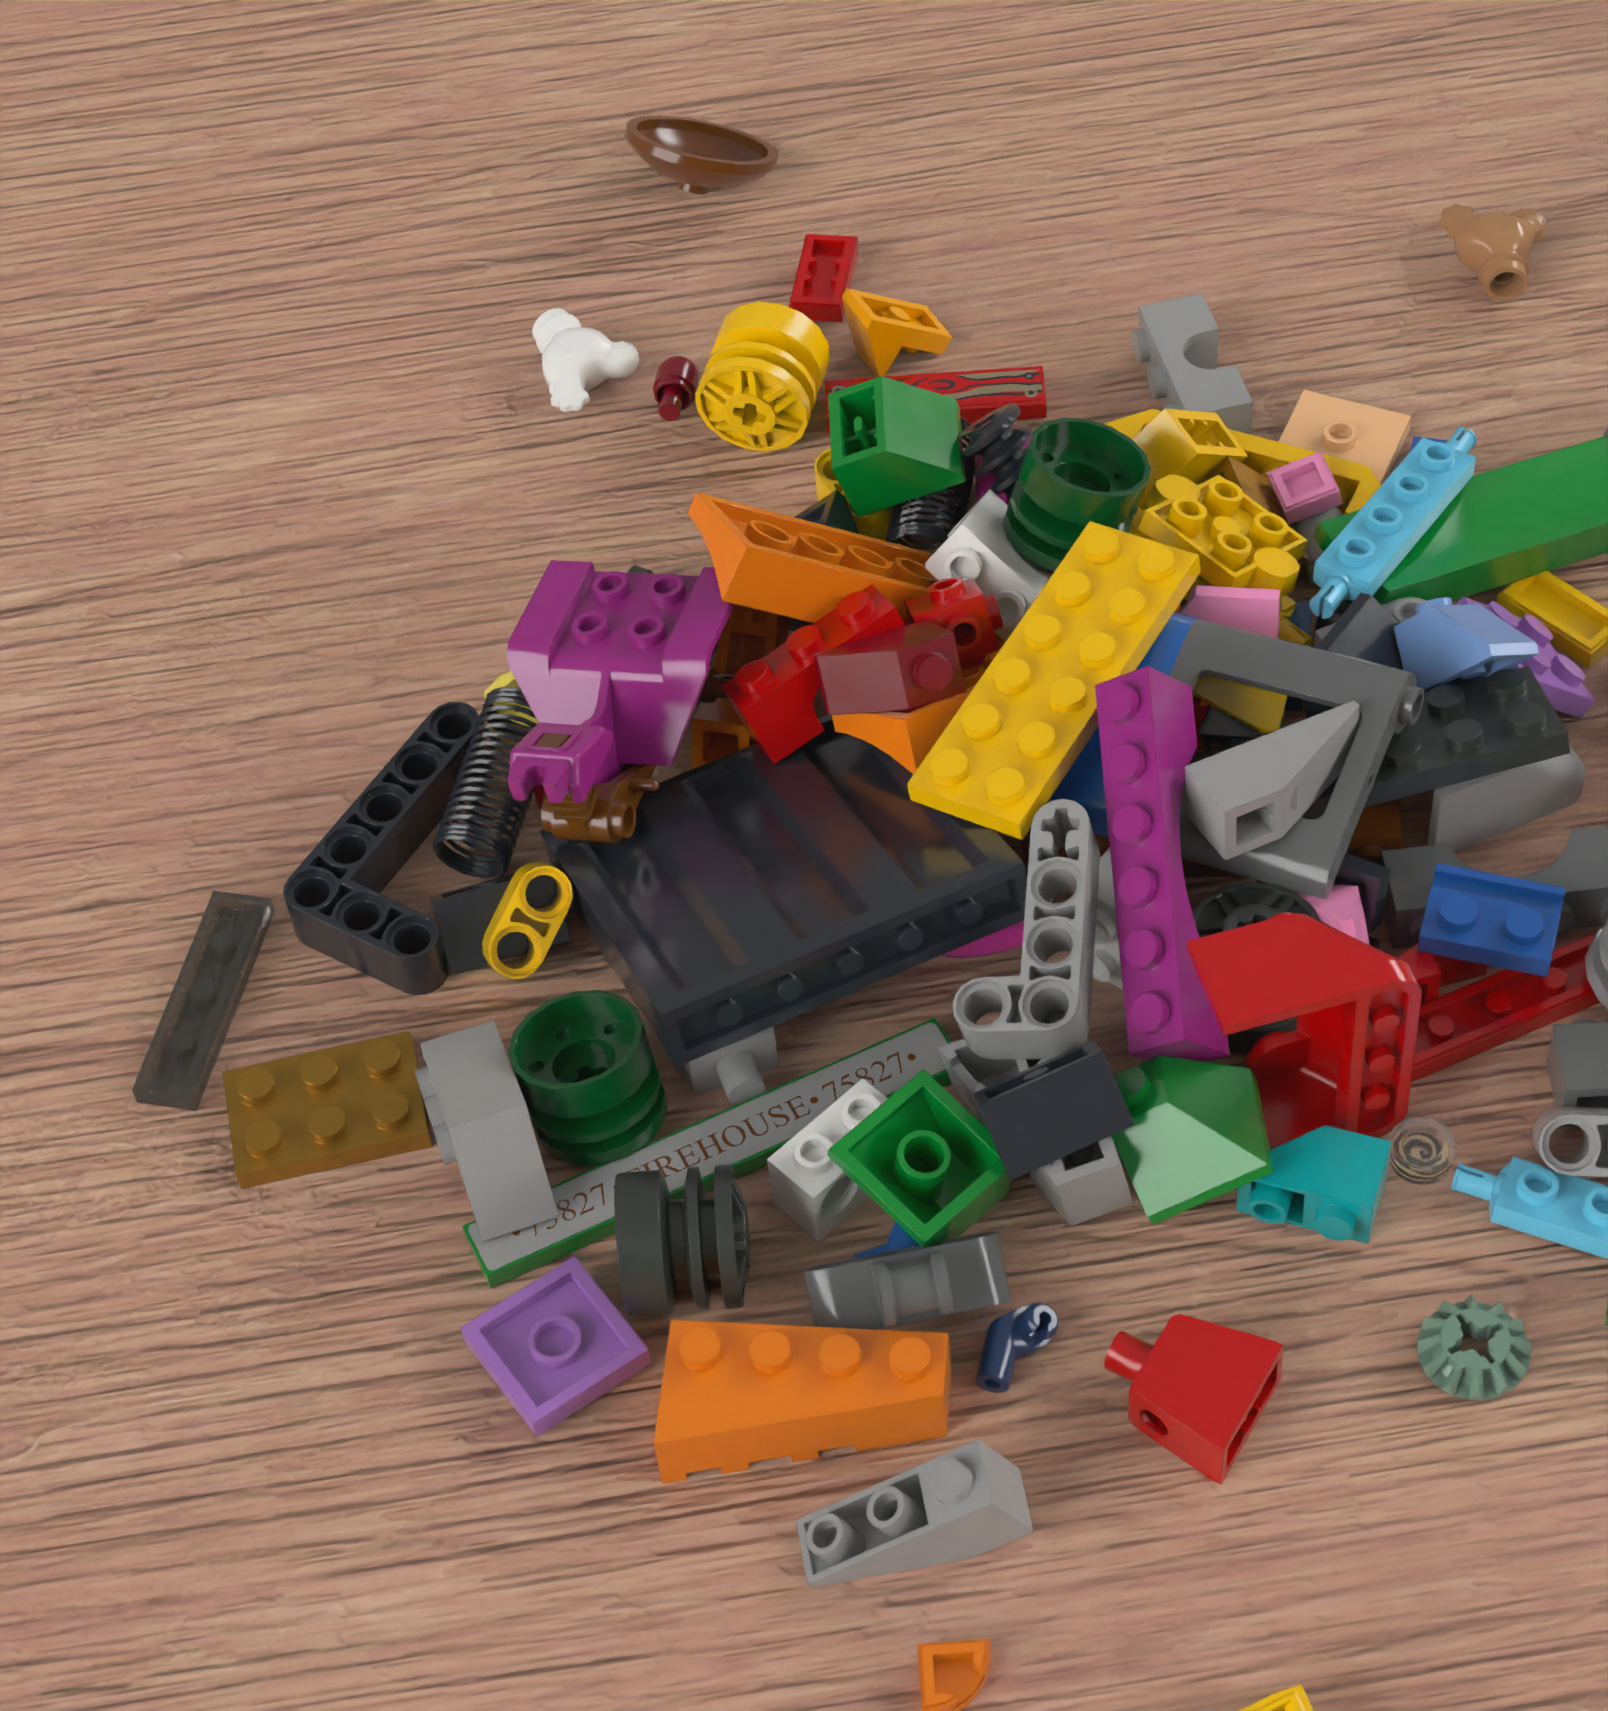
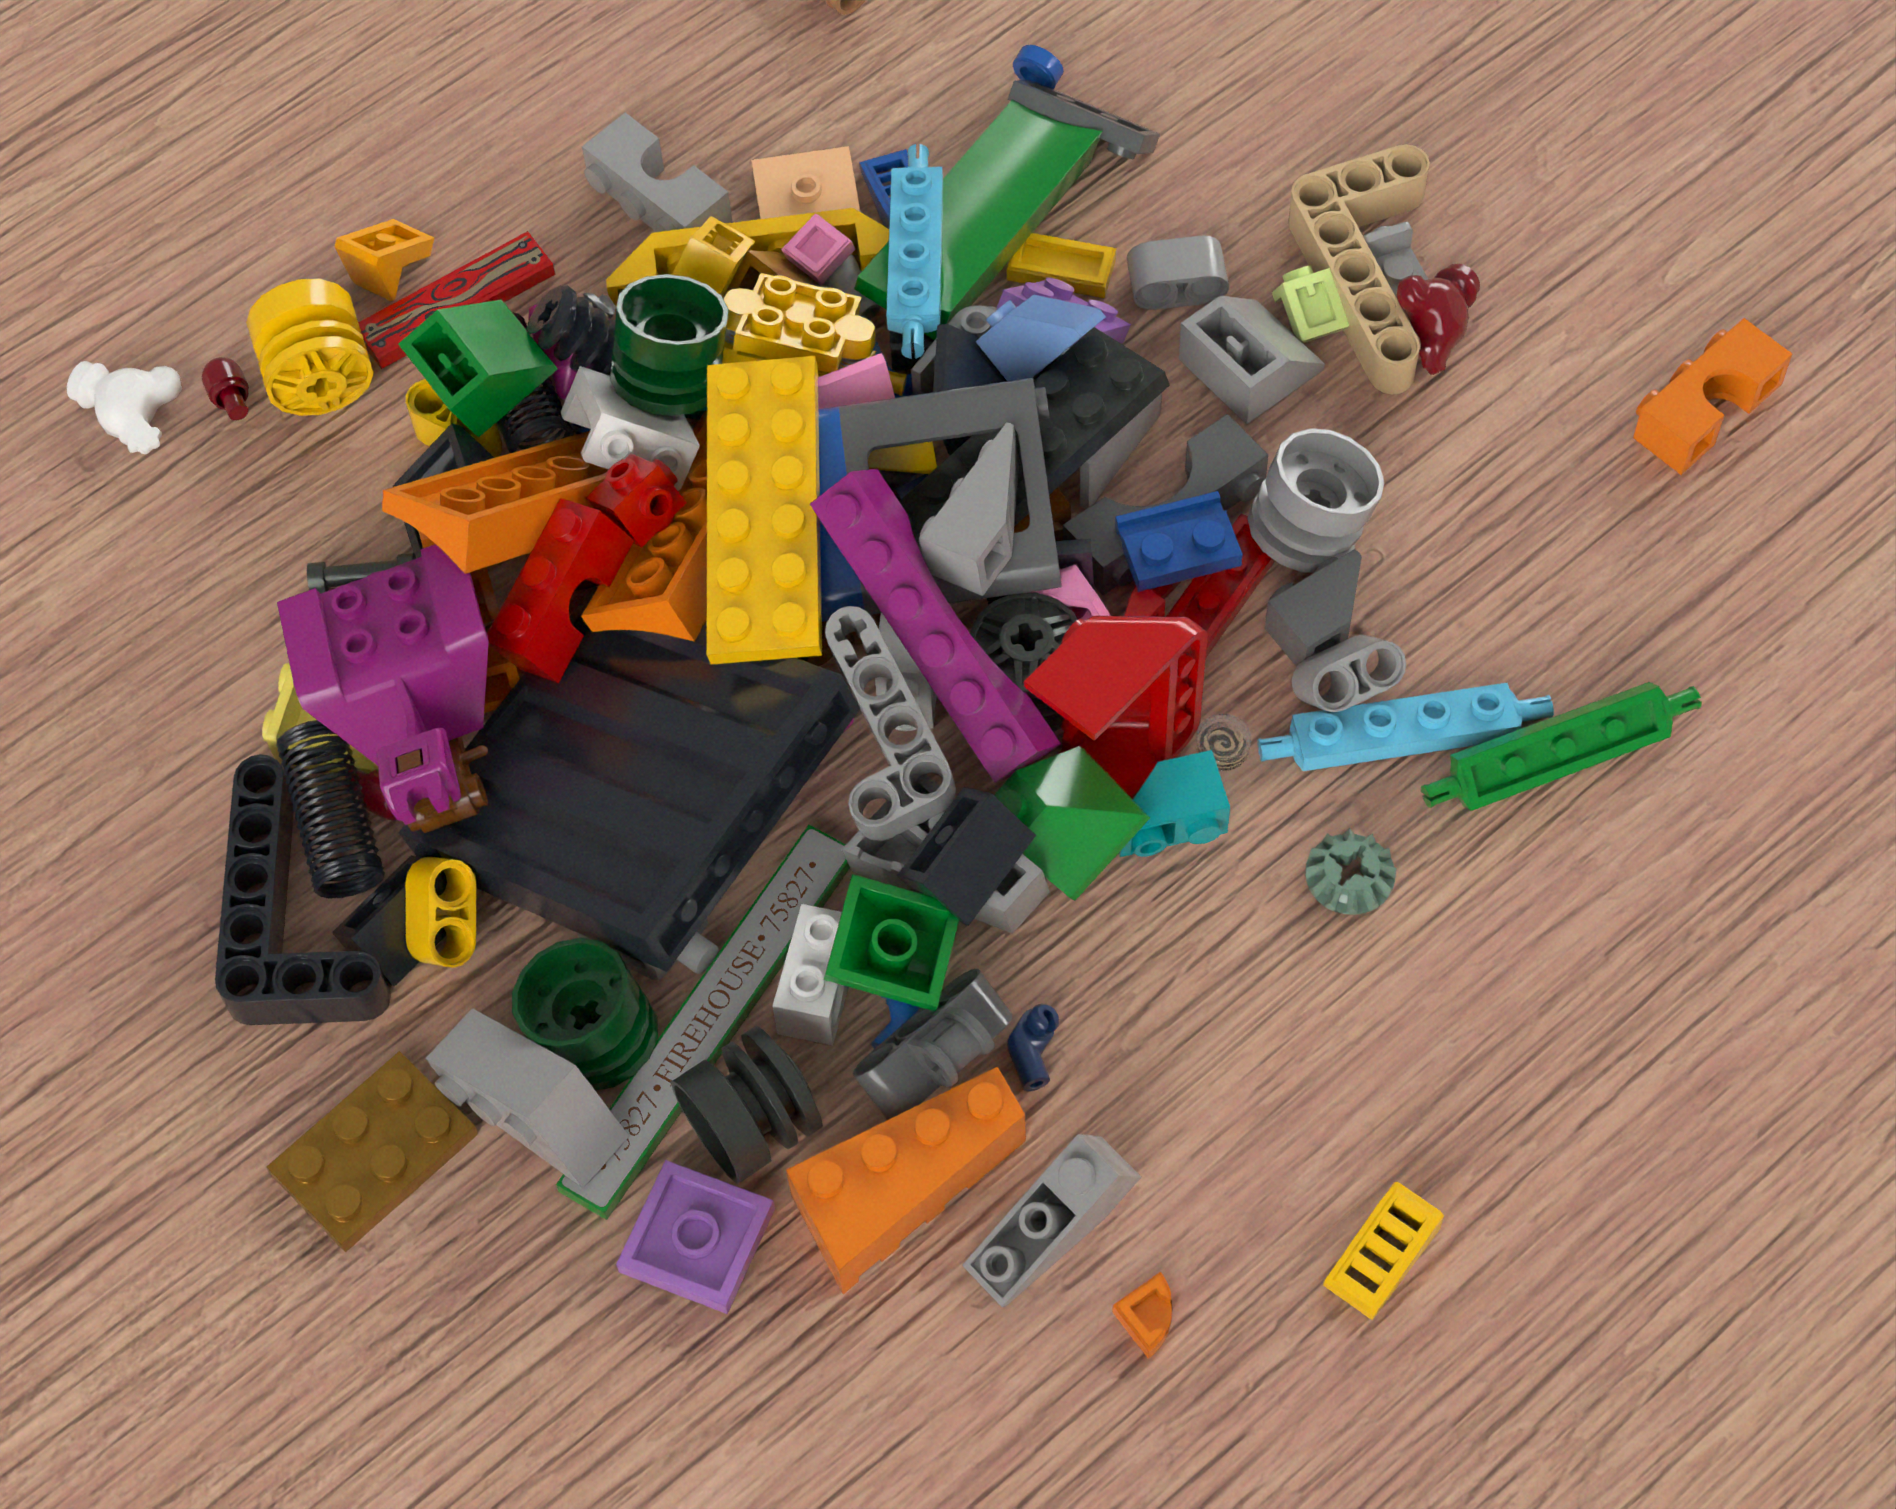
camera: 35 degrees left, 10 degrees up
clear smoke tile [132,891,275,1111] -> none
reddish brown dish [625,115,778,194] -> none
red plate [789,234,859,322] -> none
dark red slope [813,619,966,715] -> none
red torso [1104,1314,1283,1484] -> none

